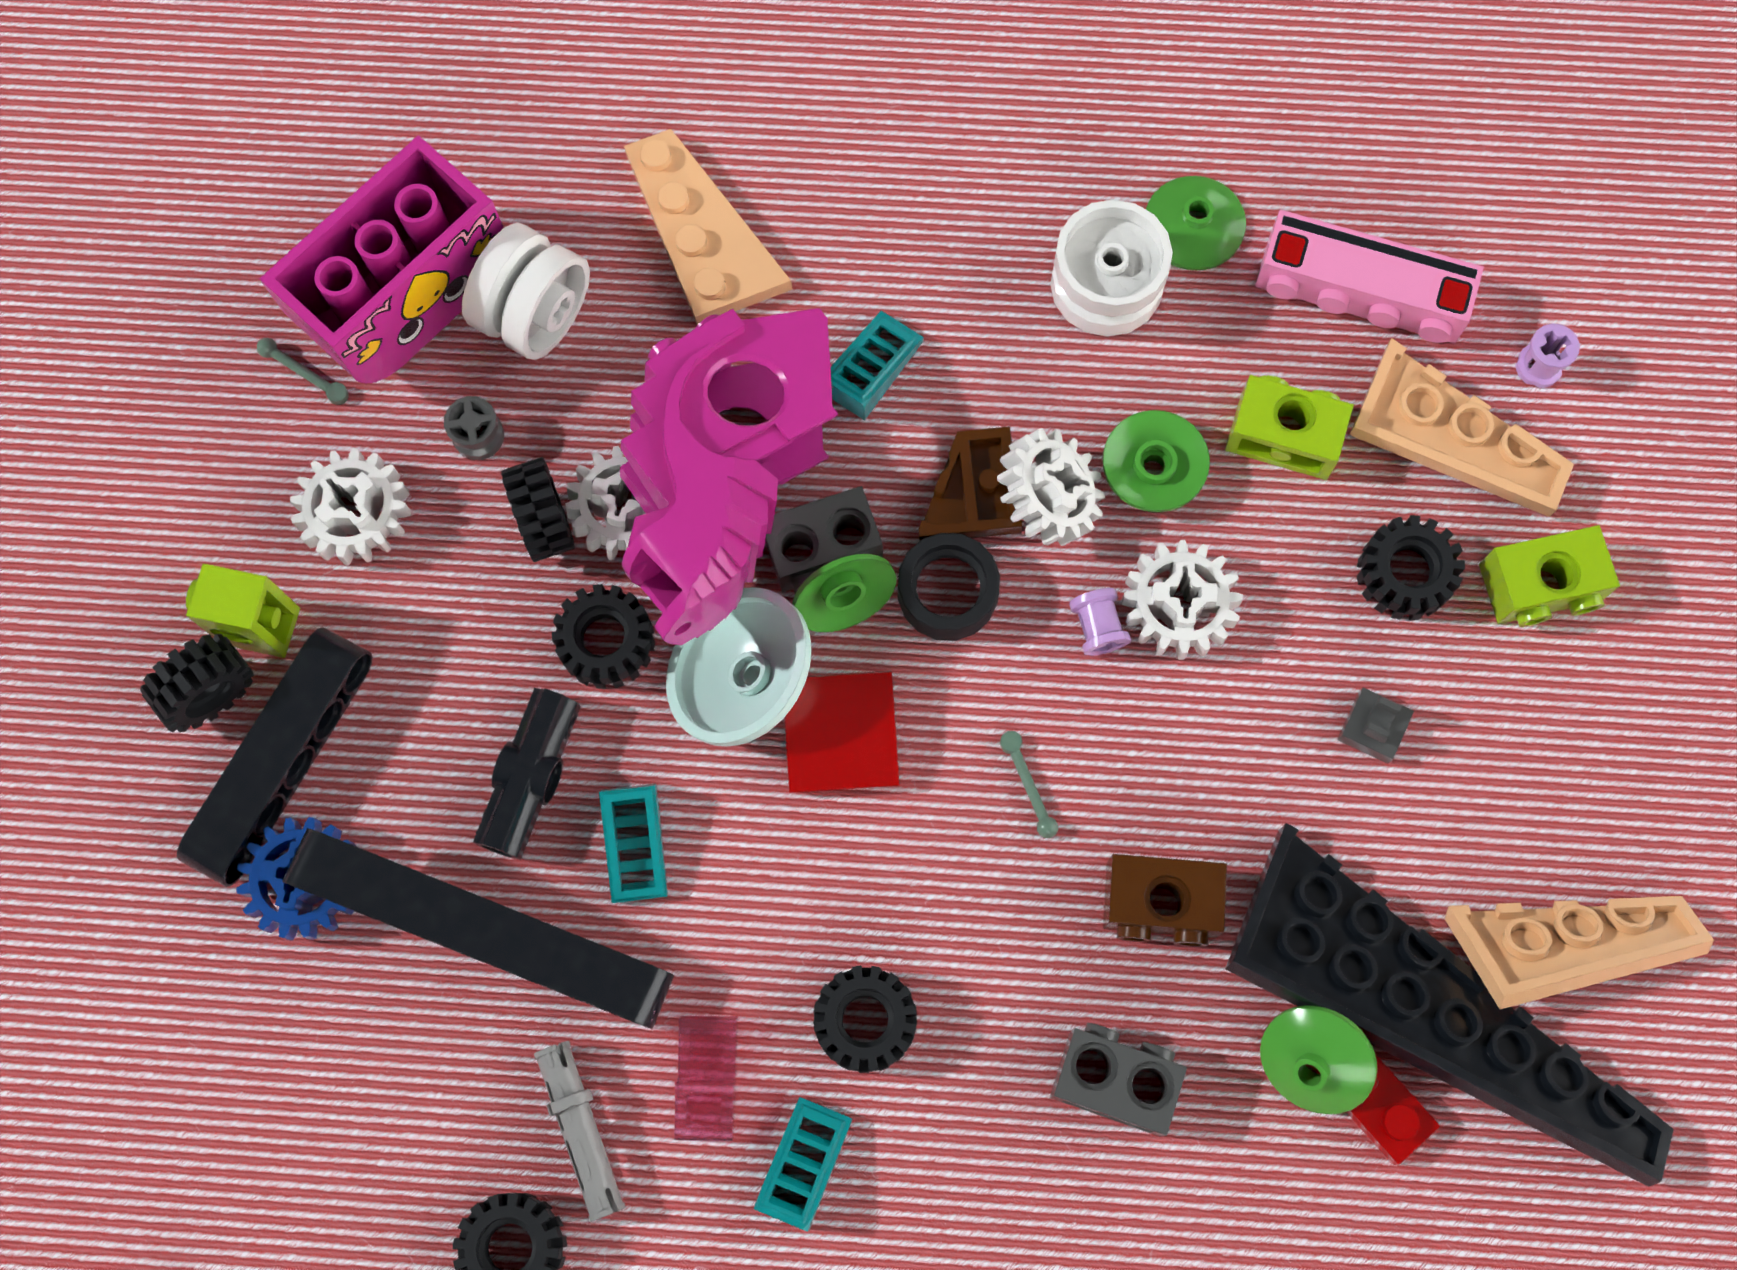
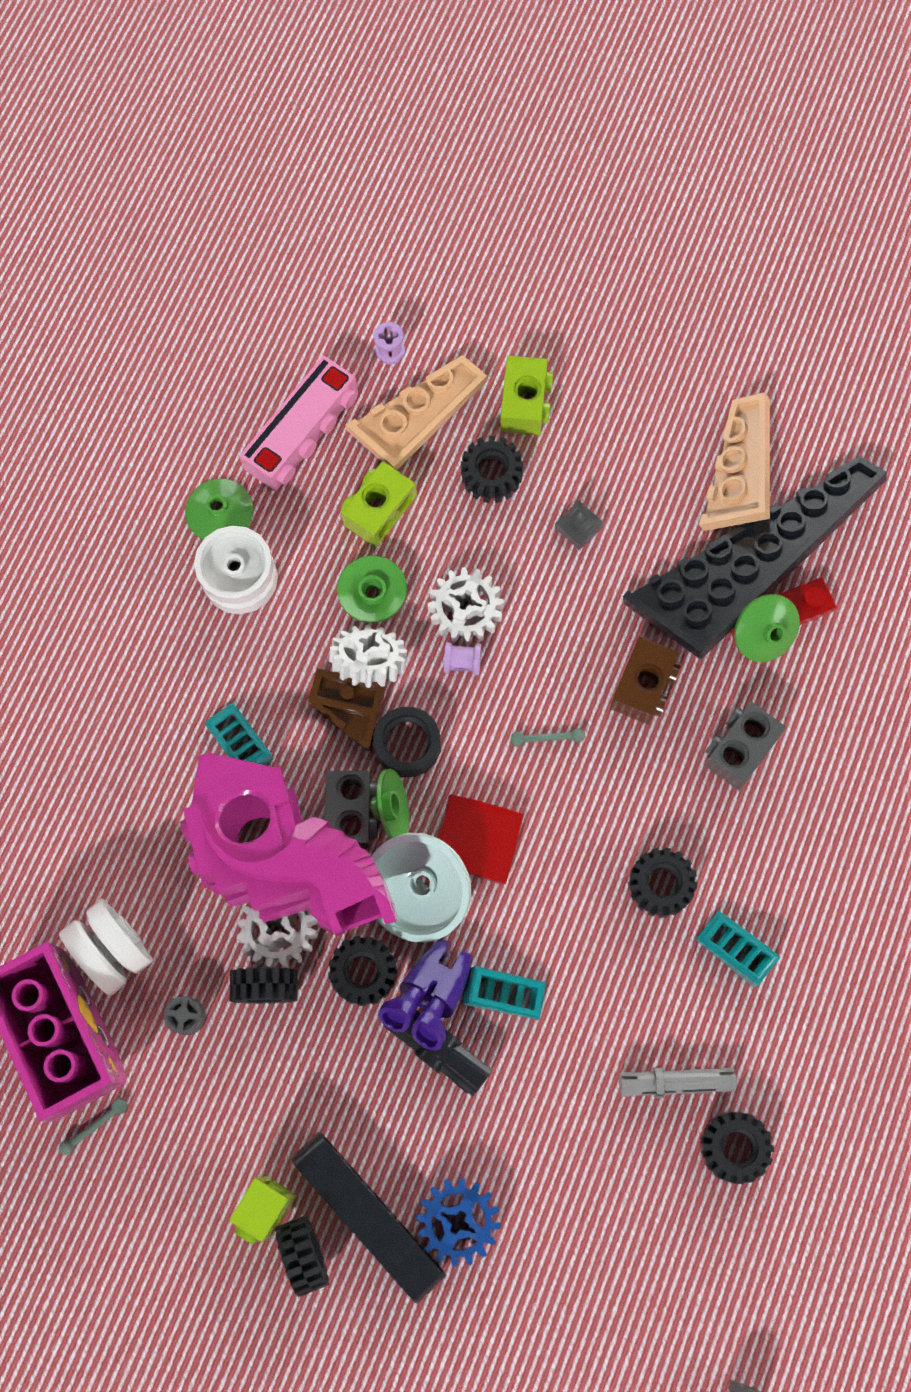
camera: 70 degrees left, 0 degrees up
black beam [282,828,675,1029] -> none
white gear [290,448,411,565] -> none
light nougat wing [624,129,792,325] -> none
clear pink slope [674,1016,738,1141] -> none
none -> dark purple piece [378,939,473,1051]

